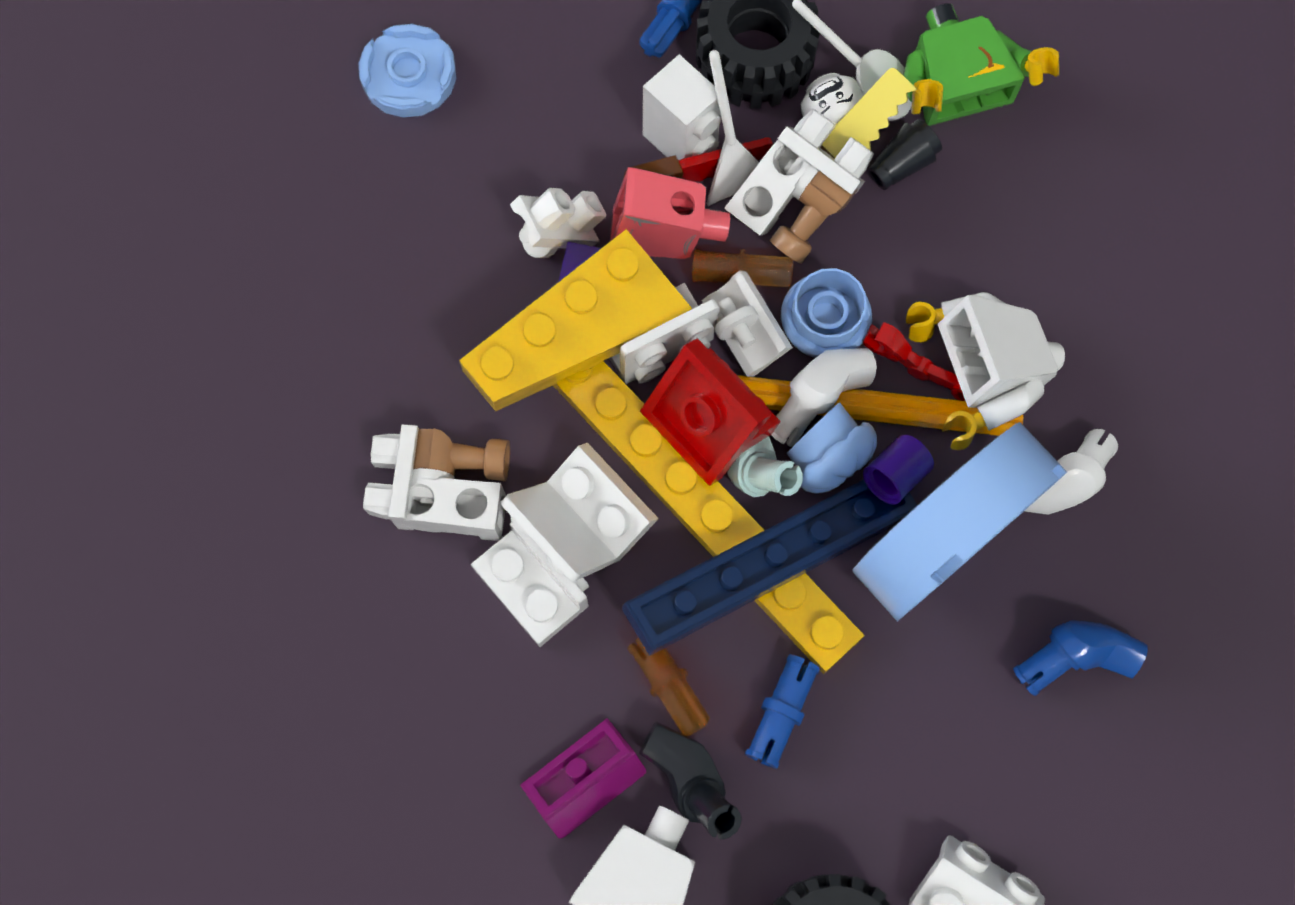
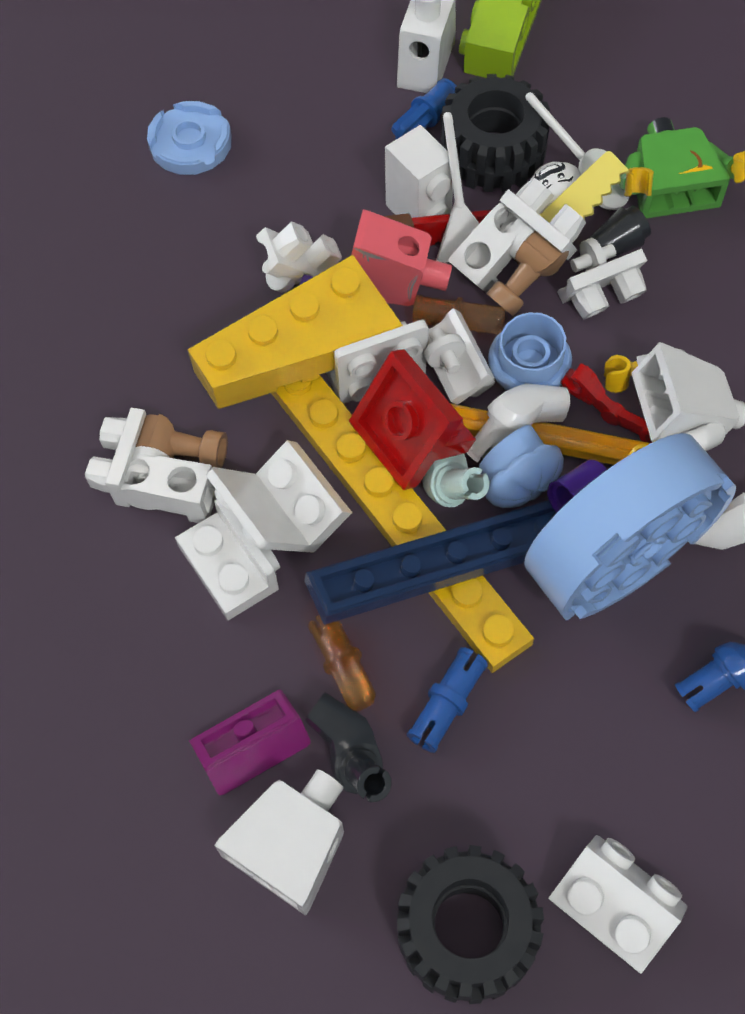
camera: 10 degrees right, 10 degrees down
none -> white hips [557,238,647,320]

